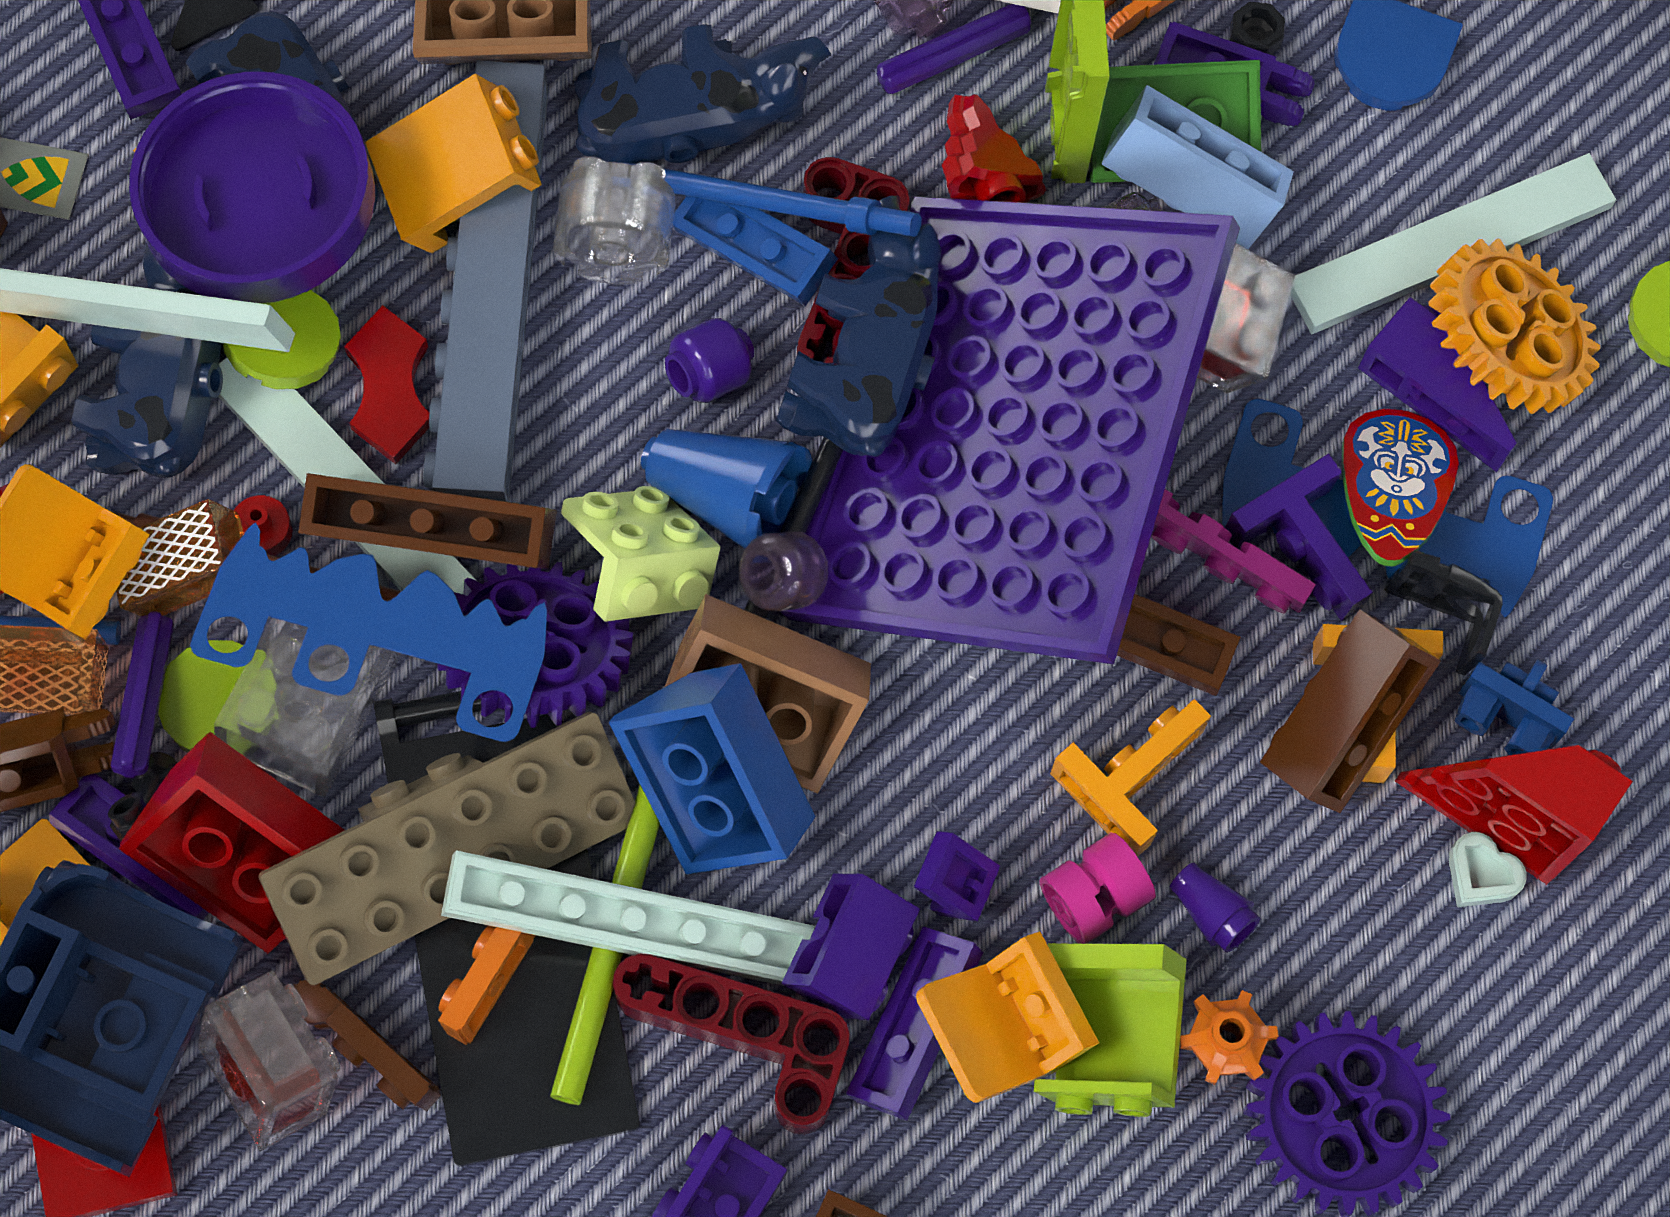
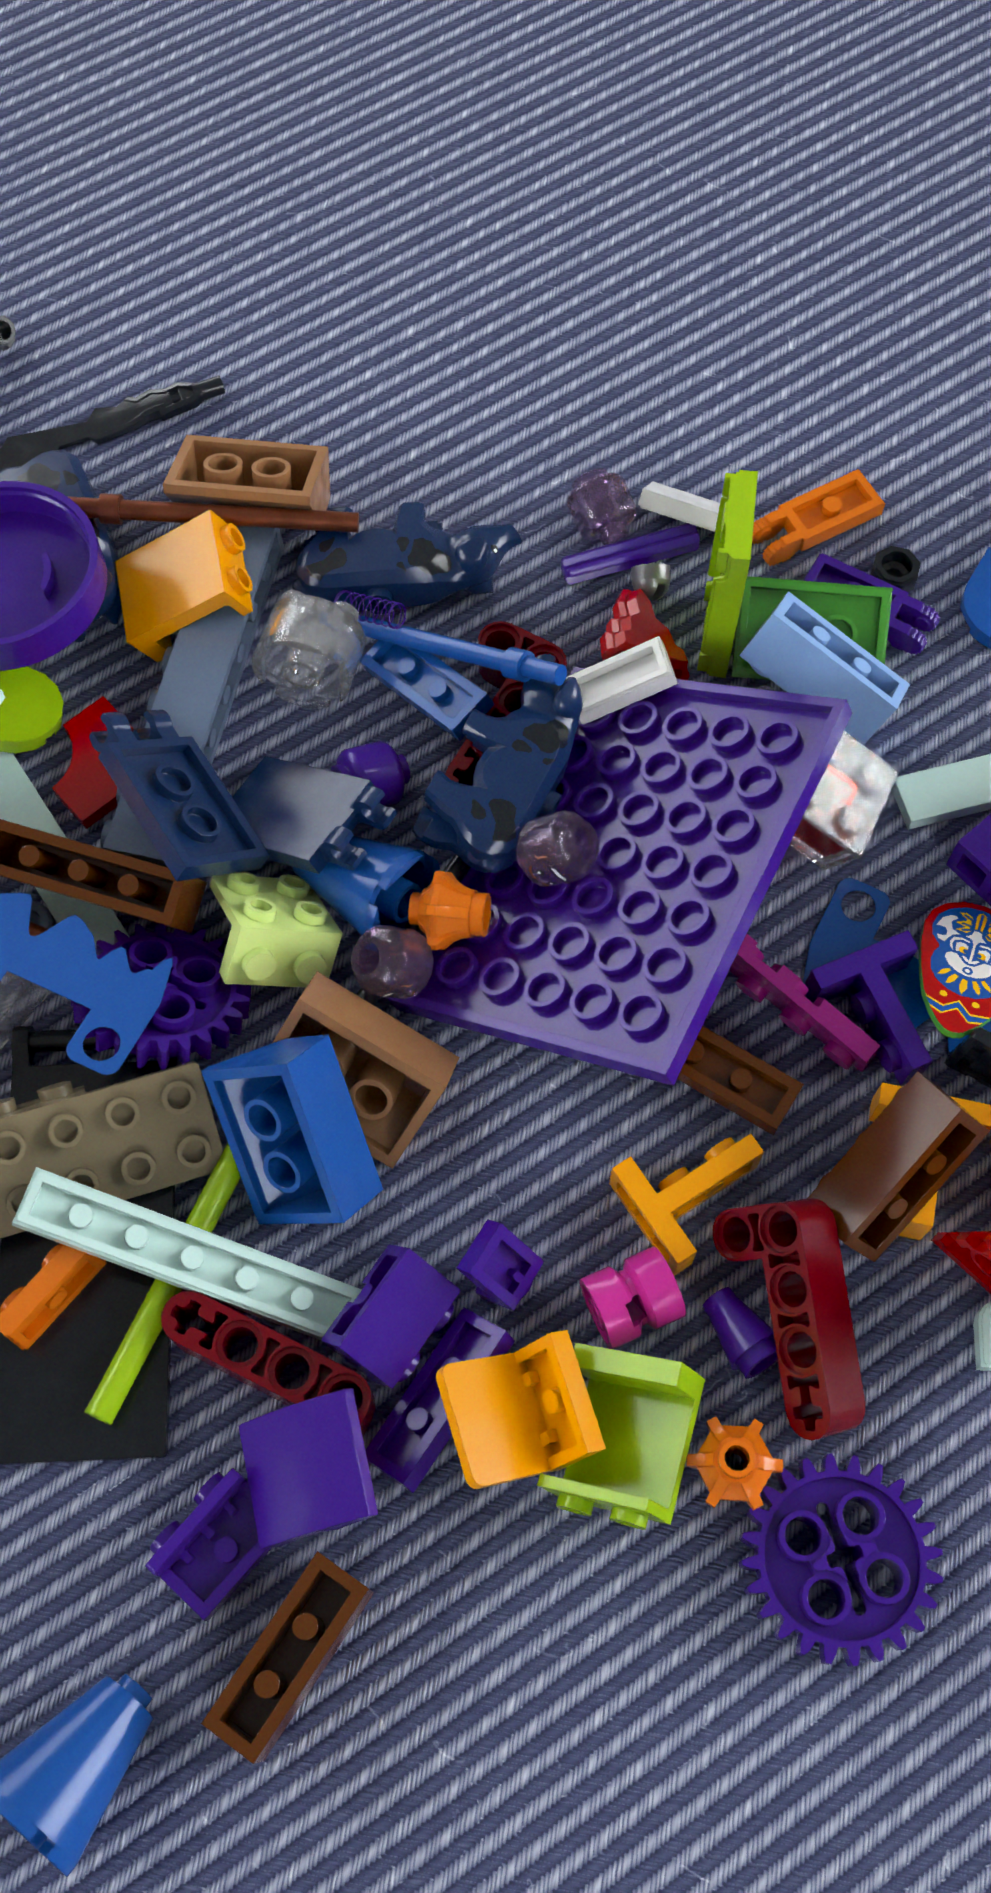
camera: 15 degrees right, 5 degrees down
none -> copper bar [67,493,359,533]
none -> dark blue tile [89,709,270,881]
none -> dark blue tile [232,756,398,874]
none -> dark purple slope [238,1389,378,1549]
none -> dark purple piece [334,590,406,629]
none -> orange rock [408,871,491,950]
none -> clear purple head [516,811,599,887]
none -> white tile [566,636,678,725]
none -> flat silver hinge [631,563,671,600]
none -> dark red beam [713,1198,865,1441]

